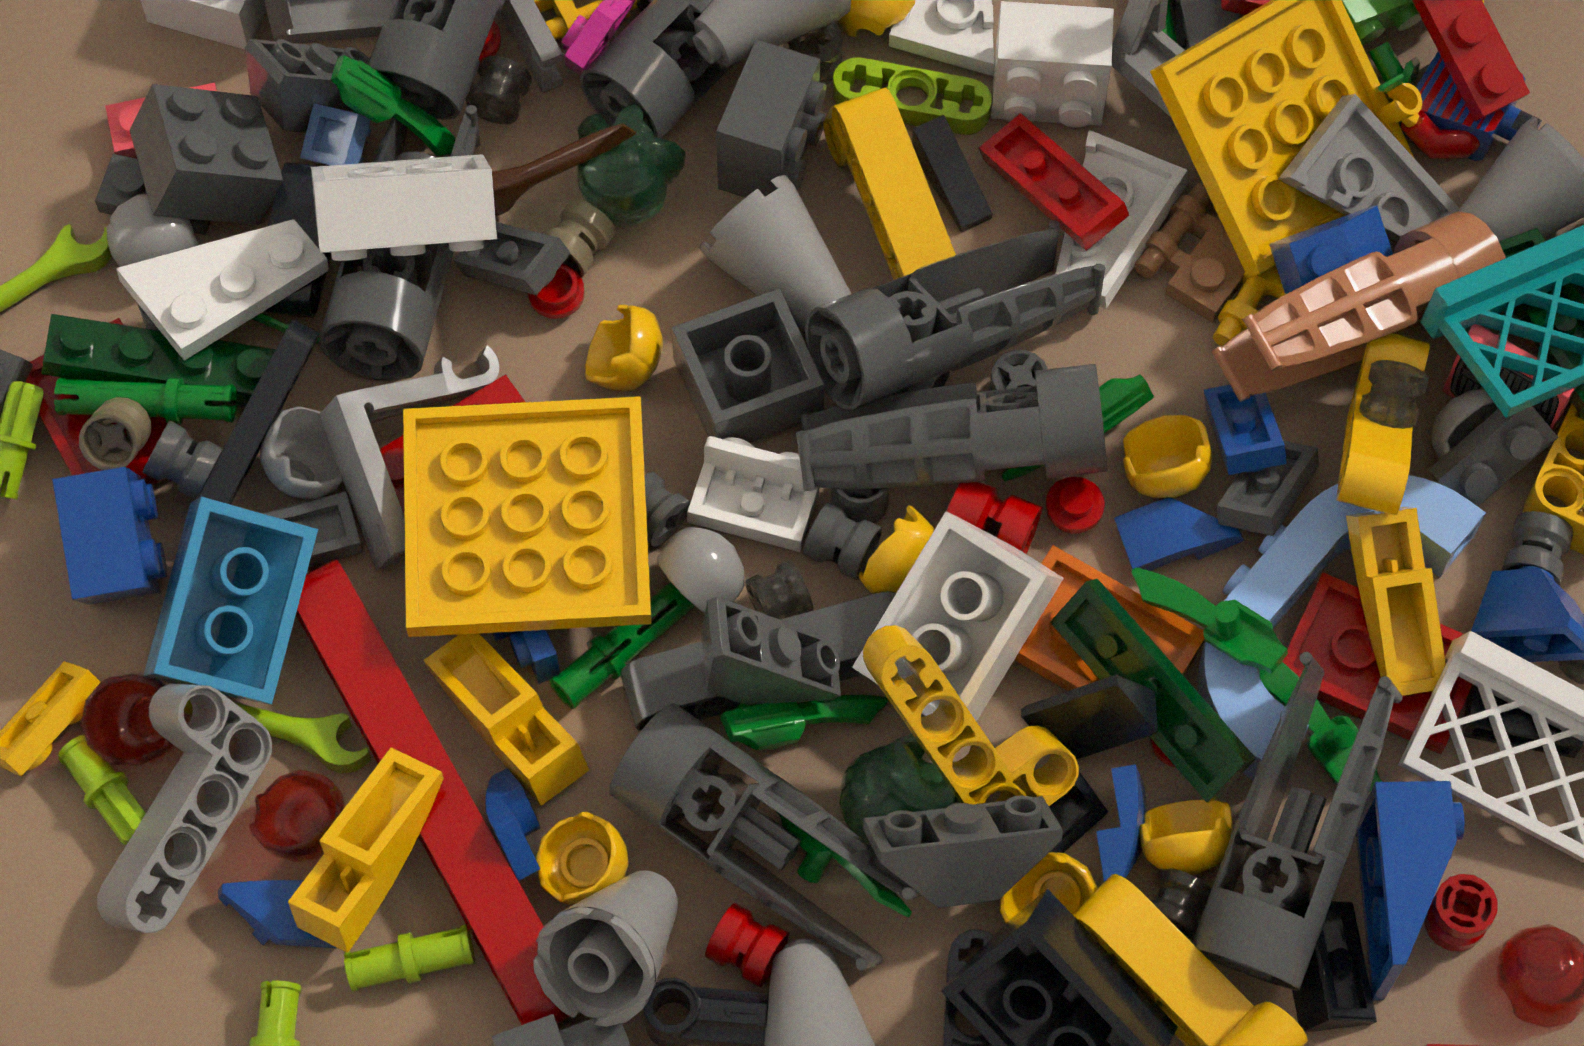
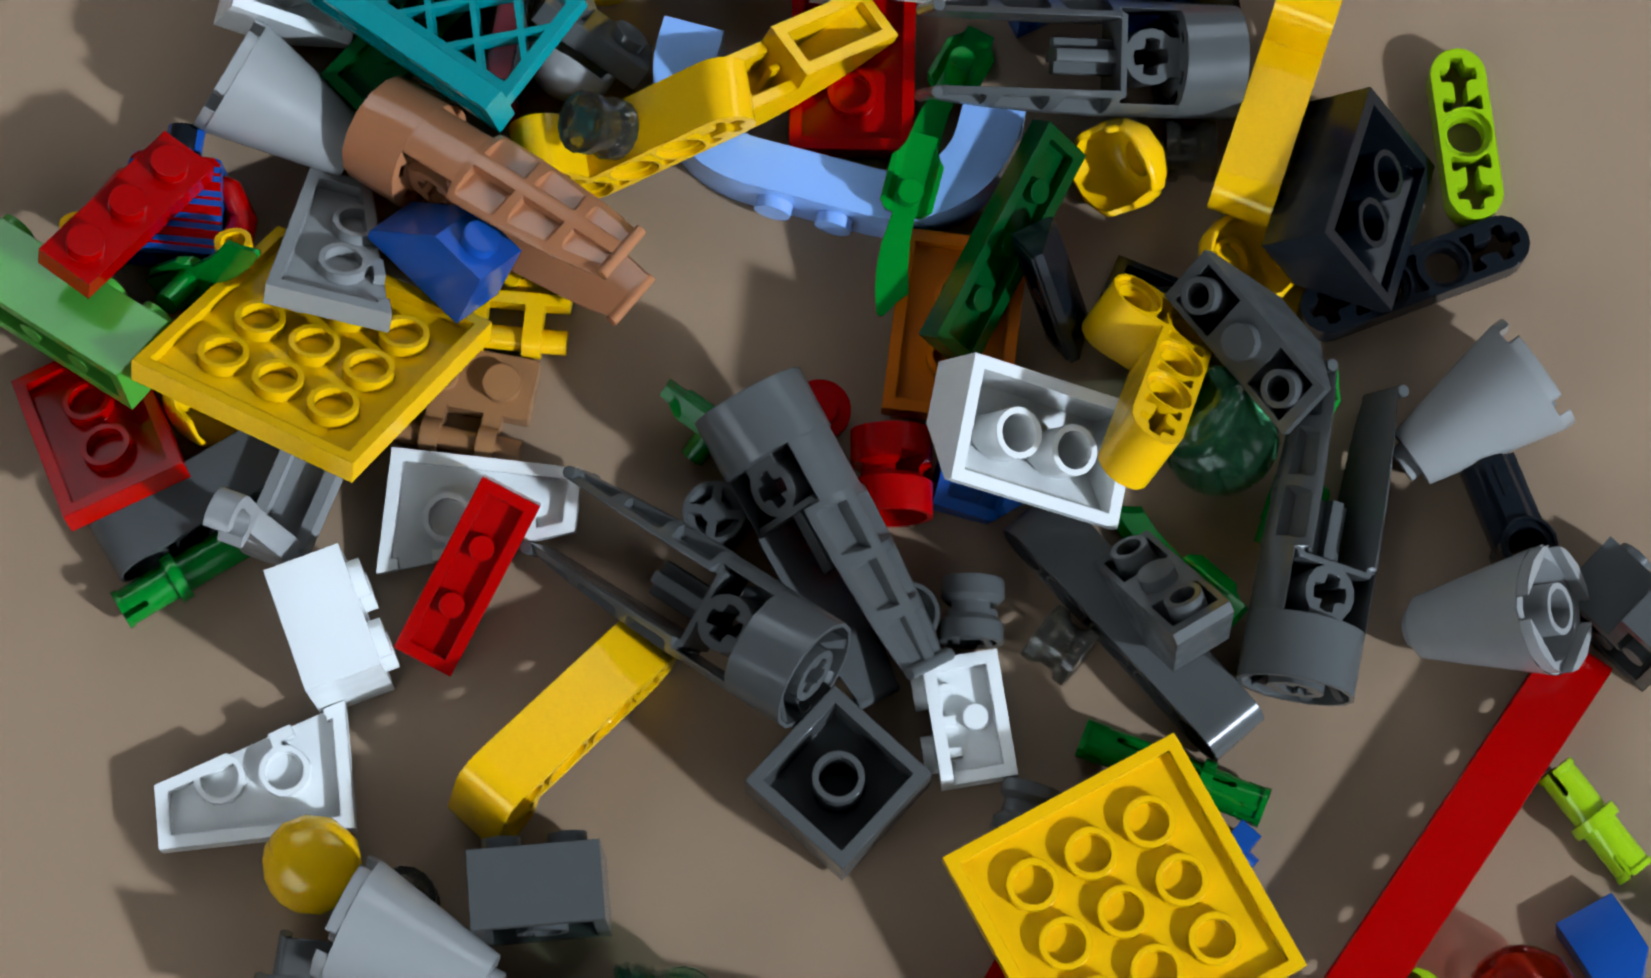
camera: 115 degrees left, 10 degrees up
yellow slope [288,748,444,953] -> none
yellow slope [423,633,589,806] -> none
blue slope [485,768,541,881] -> none
yellow hair [535,812,629,906] -> none
yellow hair [585,305,663,392] -> none
light grey hair [657,527,744,613] -> none
light grey cone [700,175,851,331] -> none
red wheel [705,903,790,987] -> none
lime beam [833,57,992,135] -> none
yellow hair [858,505,934,594] -> none
black piece [912,115,993,233] -> none
blue slope [1096,764,1147,882] -> none
blue slope [1114,498,1245,571] -> none
yellow hair [1123,415,1212,498] -> none
blue plate [1203,384,1287,475] -> none
dark grey plate [1217,440,1319,536] -> none

